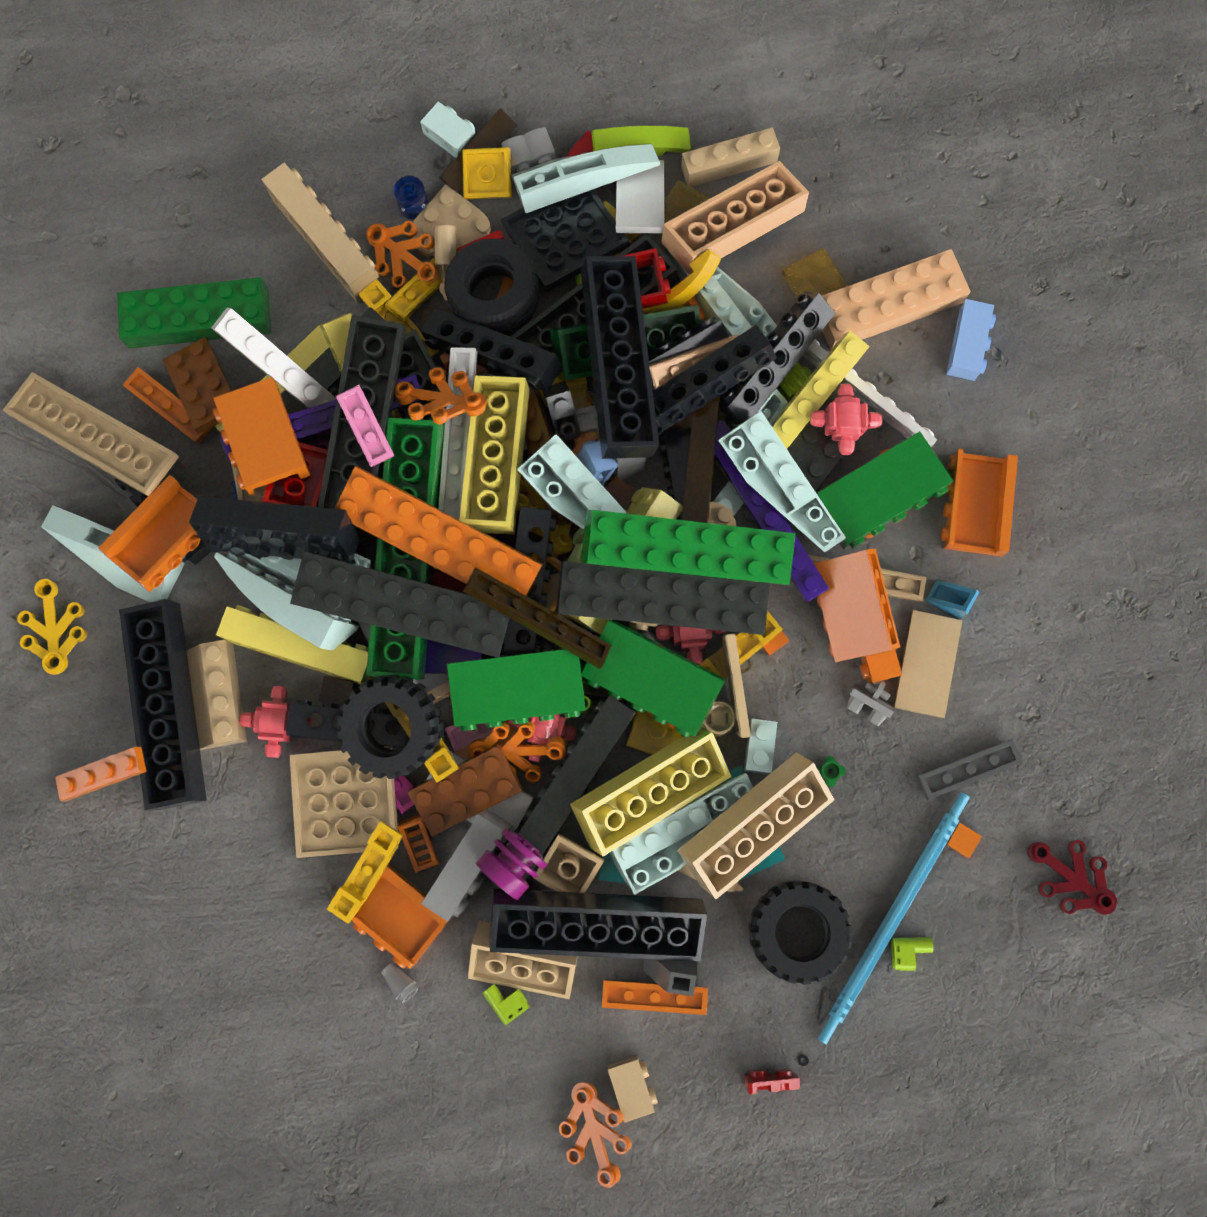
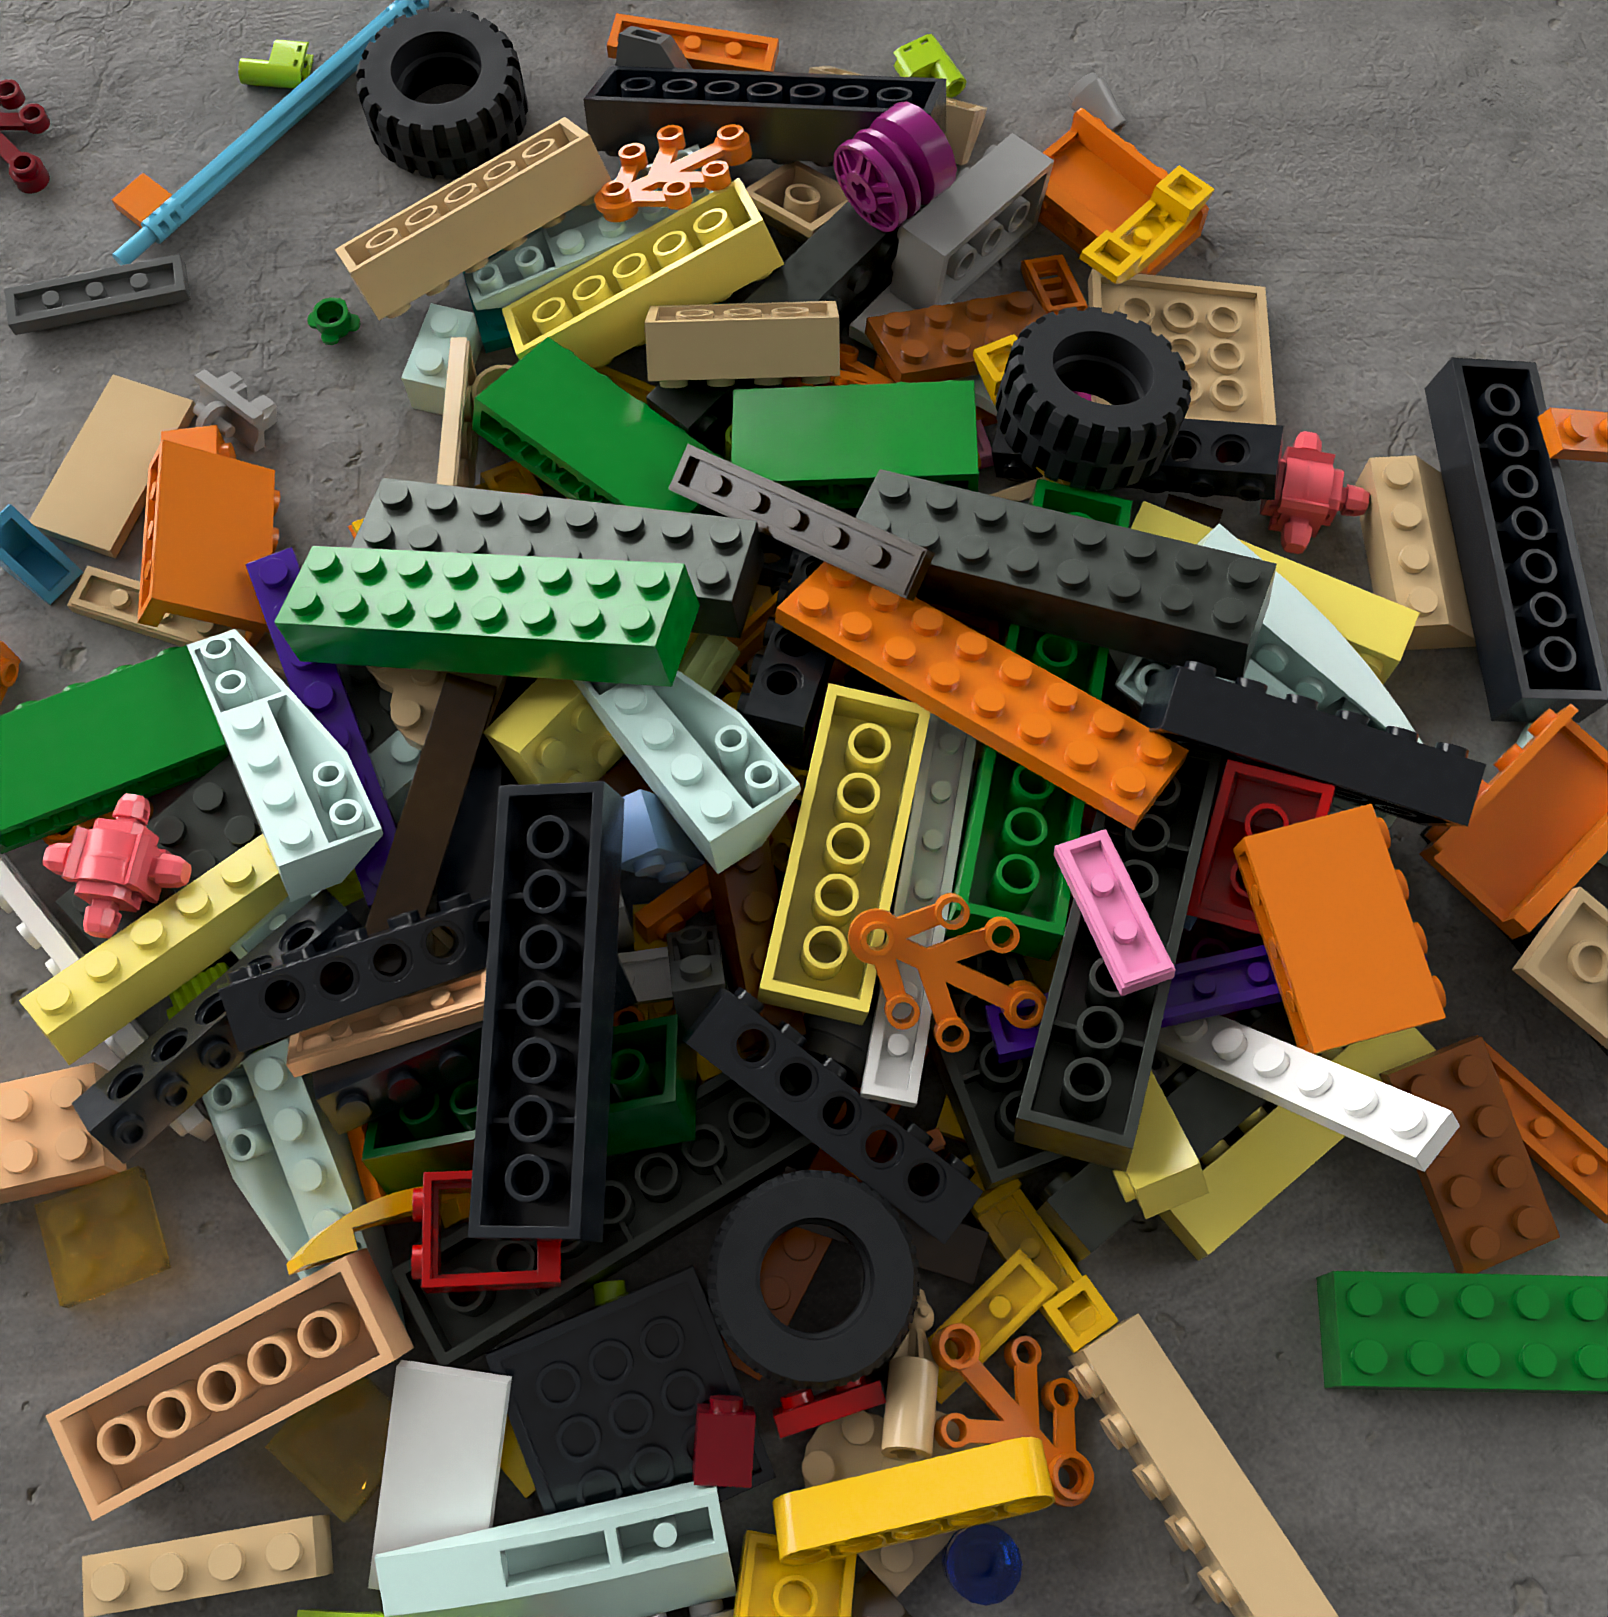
camera: 175 degrees left, 10 degrees down
none -> orange plant [594,124,752,222]
none -> tan slope [645,301,840,388]
none -> dark red brick [693,1395,756,1488]
none -> yellow beam [772,1437,1055,1566]

